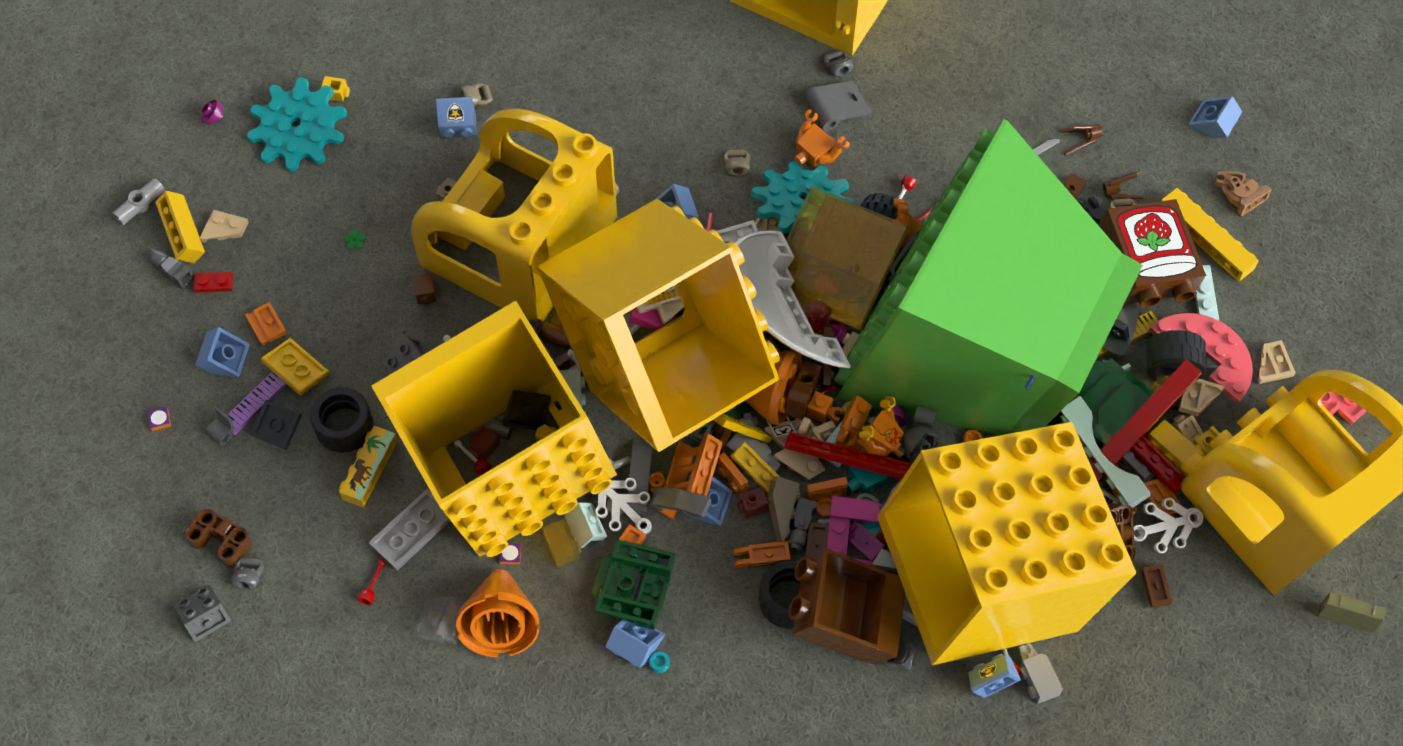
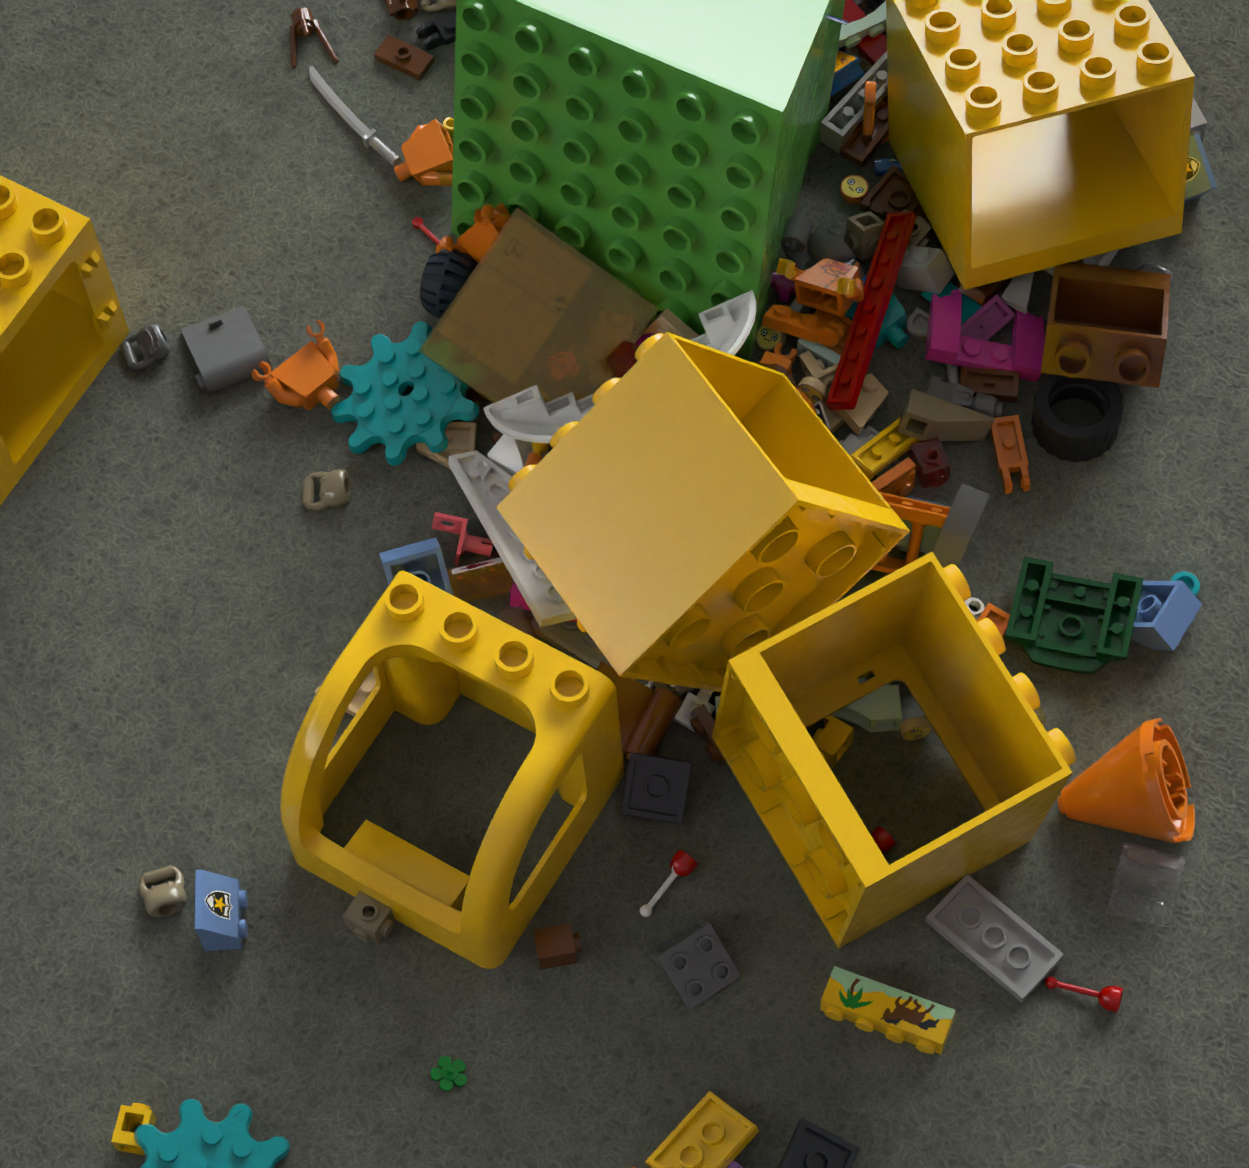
camera: 85 degrees left, 0 degrees up
black tyre [310,387,374,453] -> none
orange plate [806,477,848,502] -> none
orange tile [816,498,832,518] -> none
red hinge [898,175,917,199] -> none
orange tile [963,430,983,443] -> none

